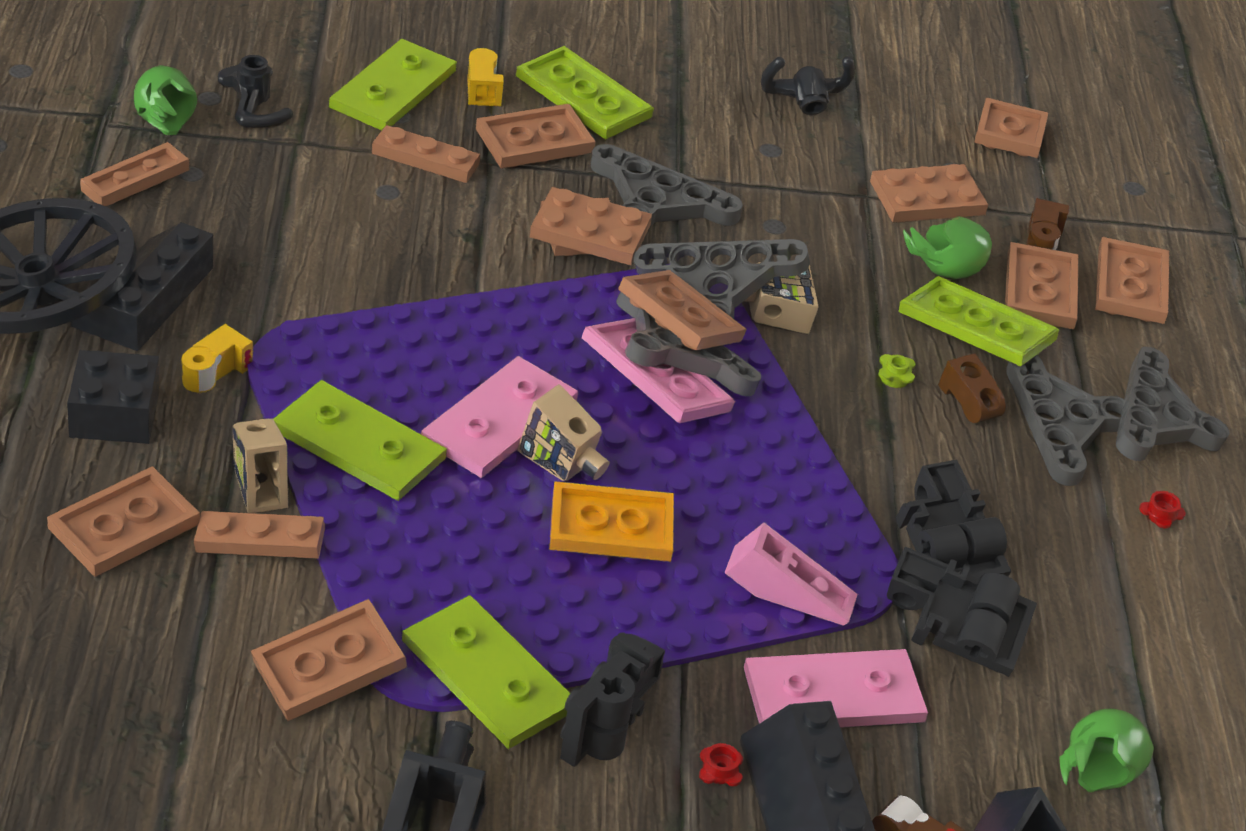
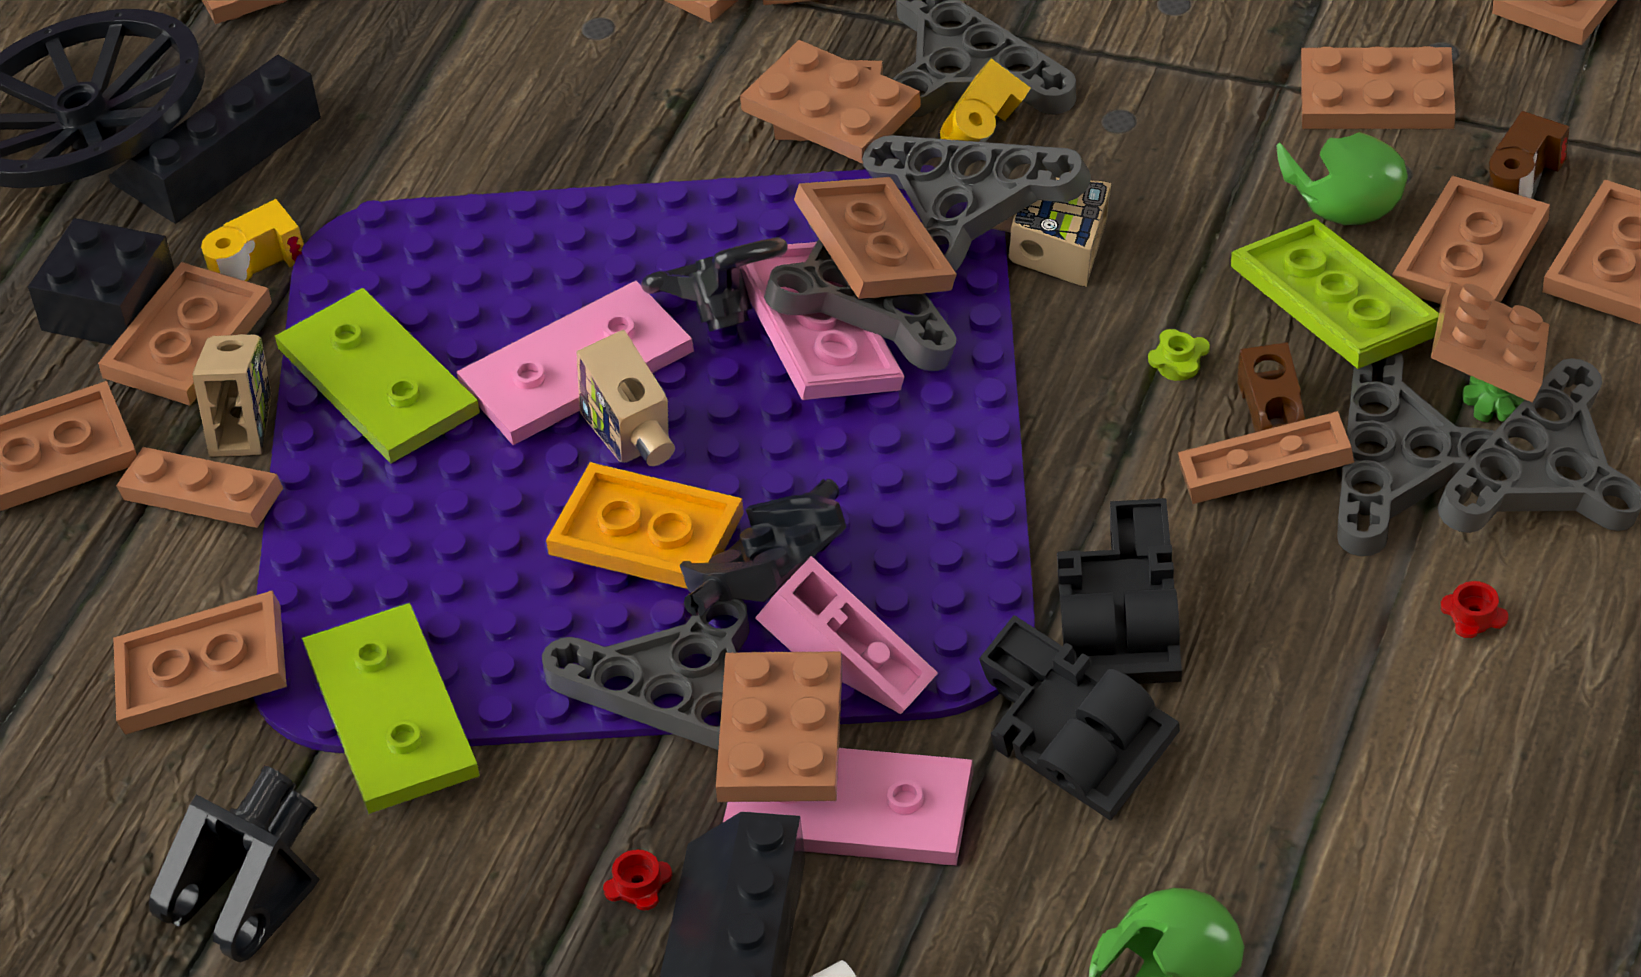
camera: 30 degrees right, 5 degrees up
black plate [560,632,665,767] -> none
none -> nougat plate [98,262,272,406]
none -> dark grey beam [542,599,750,750]
none -> black piece [641,237,788,332]
none -> black plate [680,479,847,616]
none -> nougat plate [716,651,842,802]
none -> yellow leg [940,58,1031,142]
none -> nougat plate [1178,411,1354,504]
none -> nougat plate [1431,281,1549,403]
none -> bright green plant [1463,376,1524,422]

